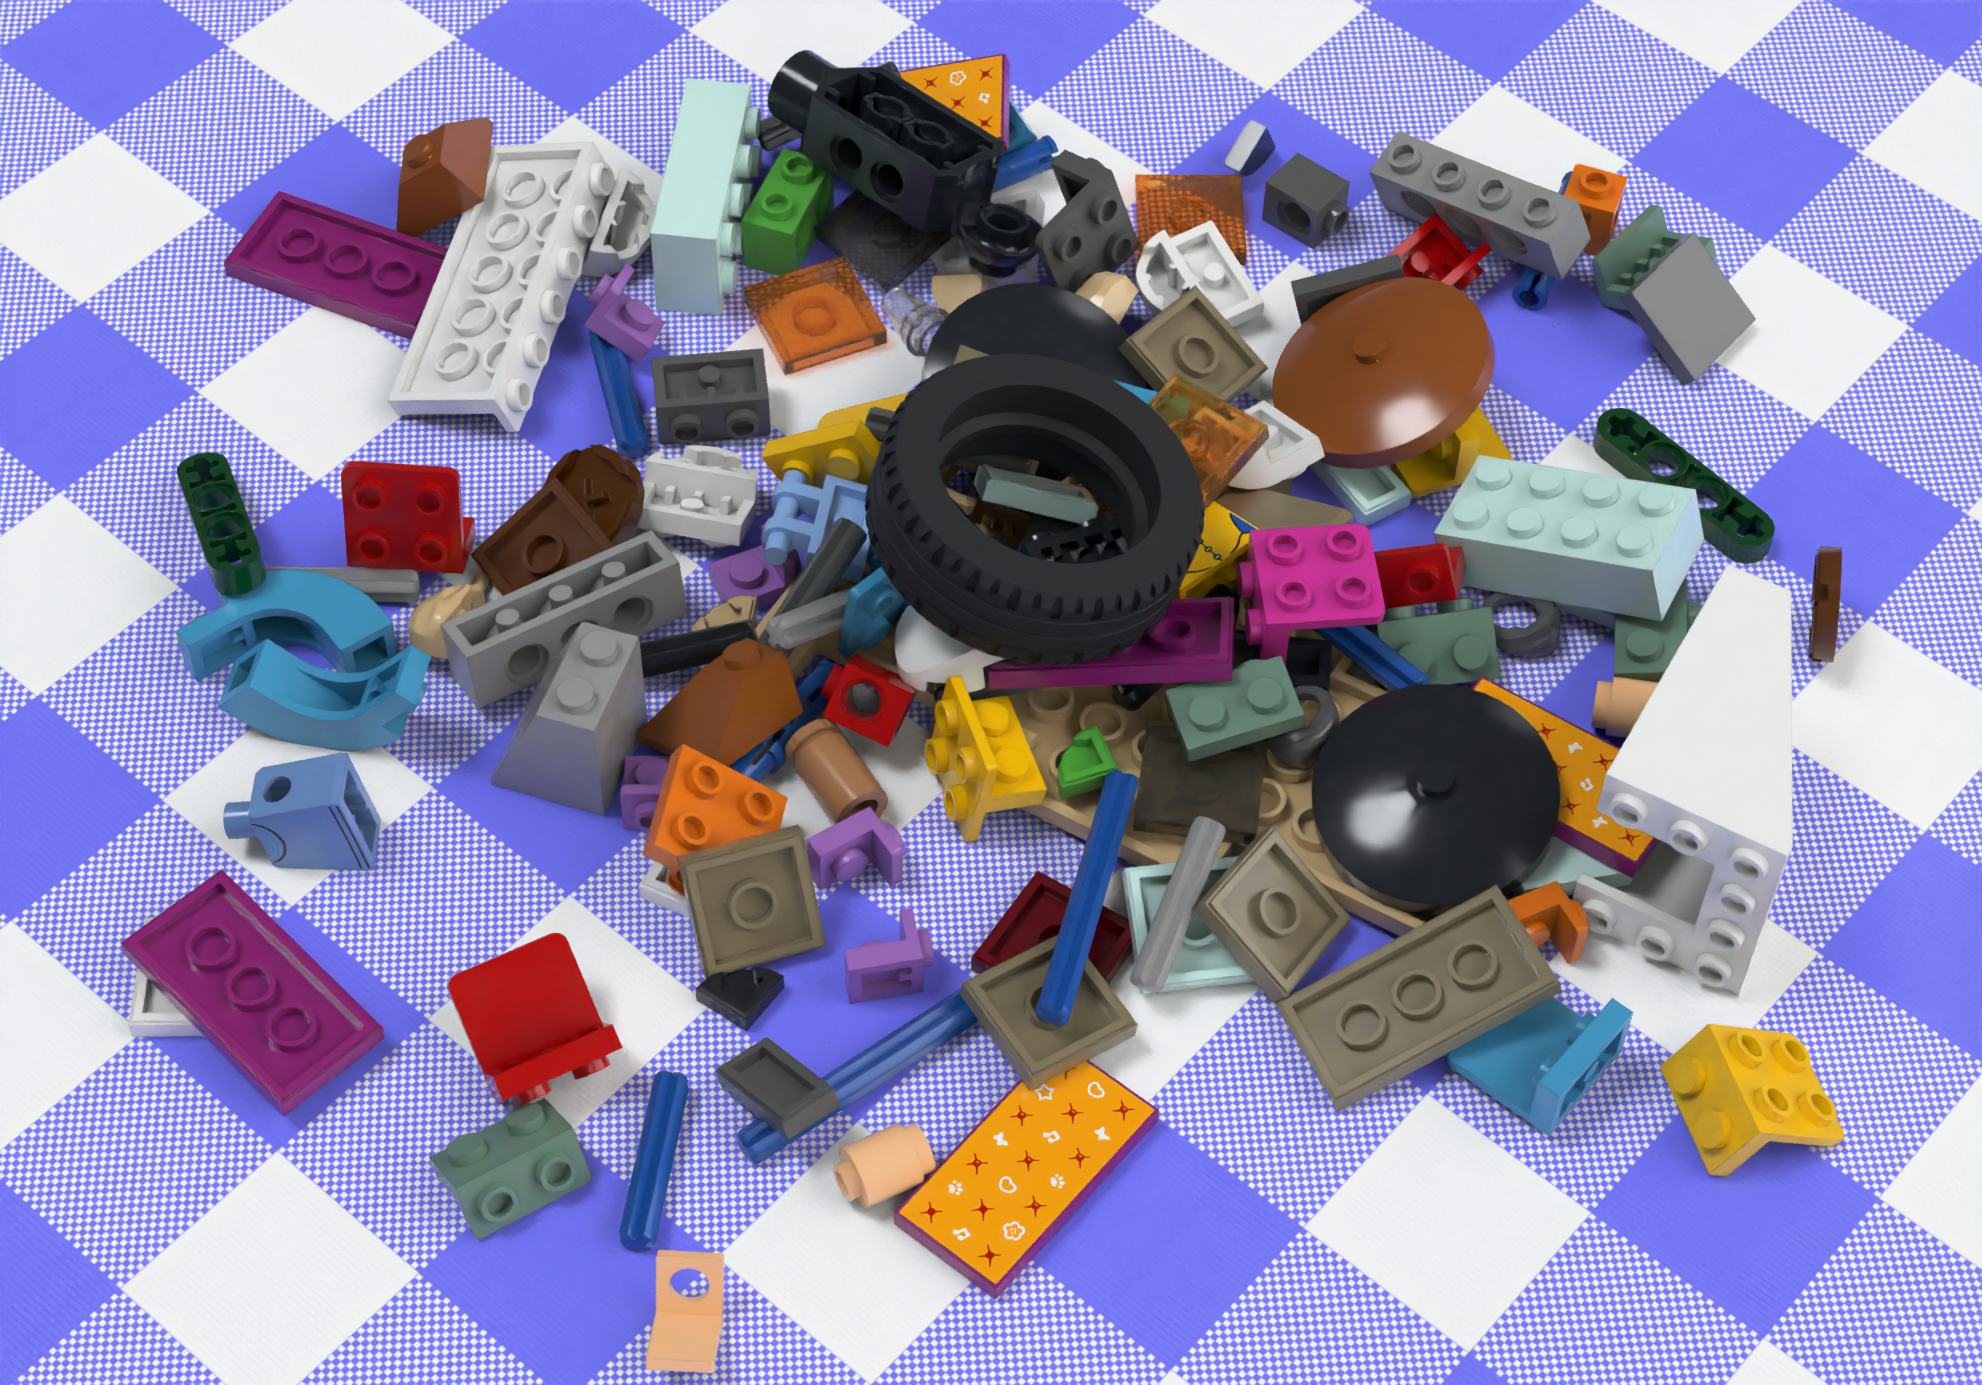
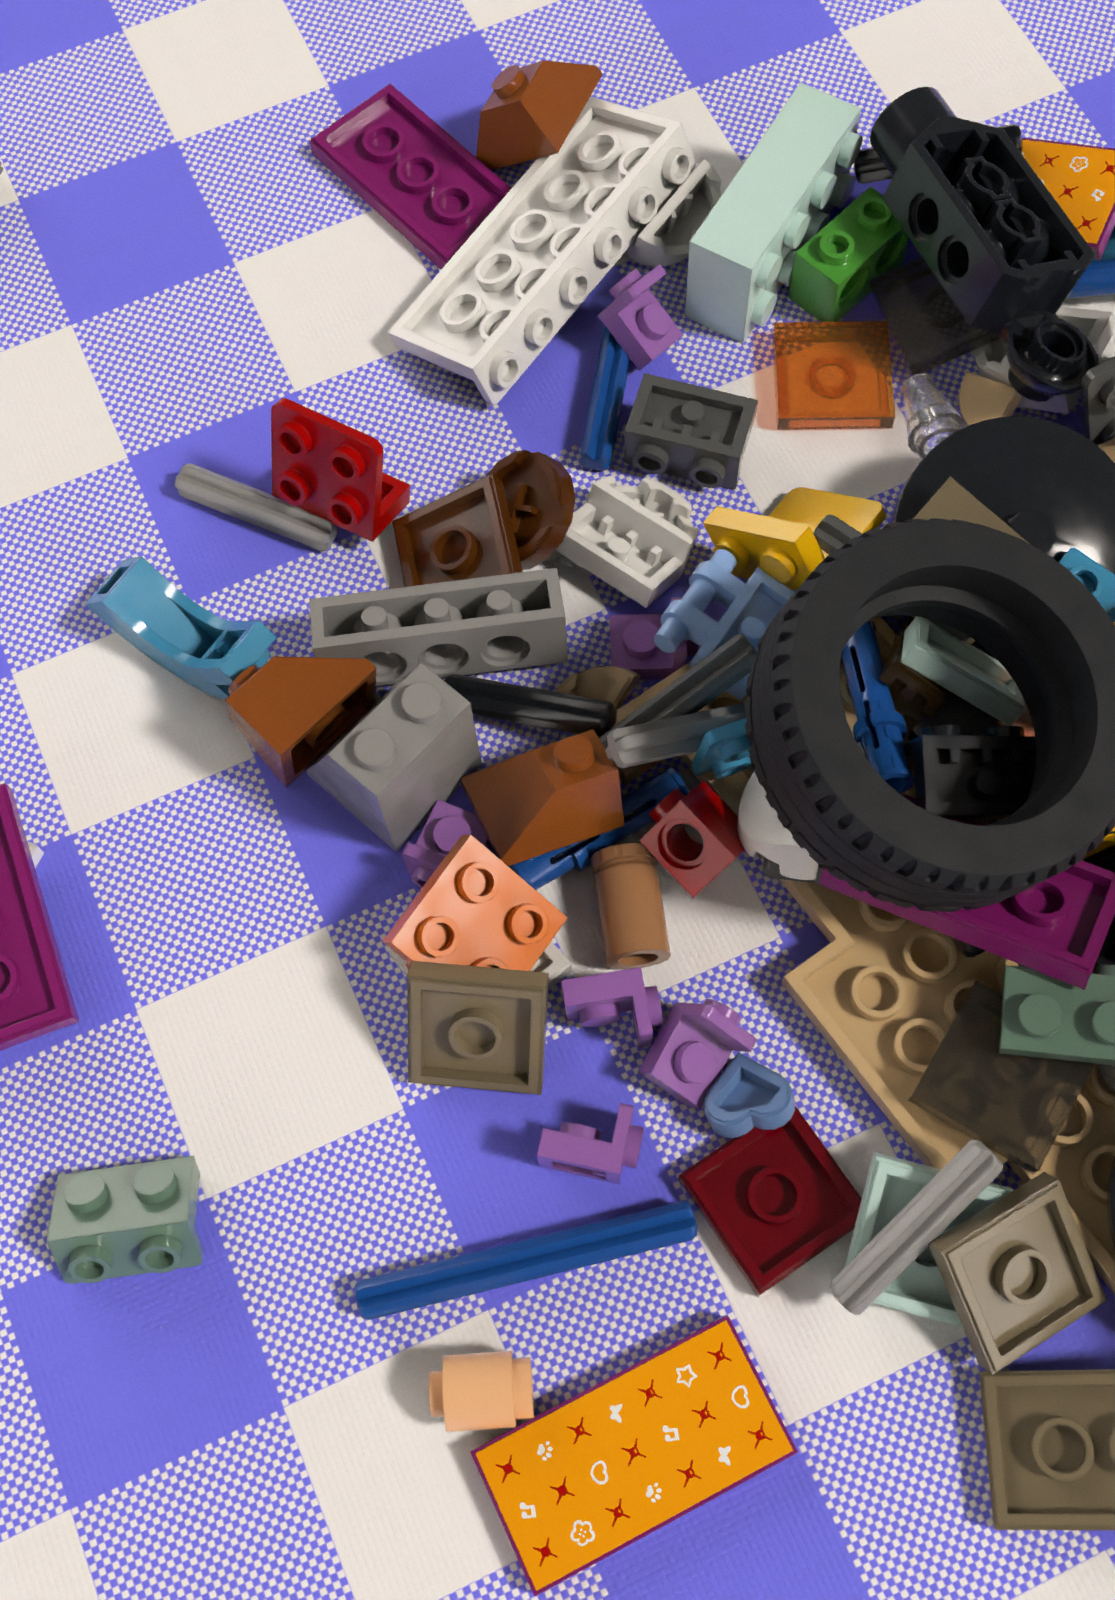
camera: 30 degrees right, 15 degrees up
dark azure arch [176,570,398,682] -> none
dark green beam [177,452,266,595] -> none
medium blue torso [223,753,381,871] -> none
tan piece [408,572,489,659] -> none
red bracket [447,933,623,1106] -> none
blue axle [619,1070,689,1251] -> none
light nougat bracket [646,1250,724,1373] -> none
black tile [696,967,785,1031] -> none
dark grey tile [715,1037,841,1140] -> none
yellow bracket [925,675,1047,842] -> none
dark tan tile [960,935,1138,1090] -> none
blue axle [1035,770,1138,1026] -> none
bright green tile [1057,724,1118,800] -> none
none -> dark orange slope [225,656,376,788]
none -> medium lavender bracket [638,999,757,1109]
none -> medium blue tile [703,1052,795,1138]

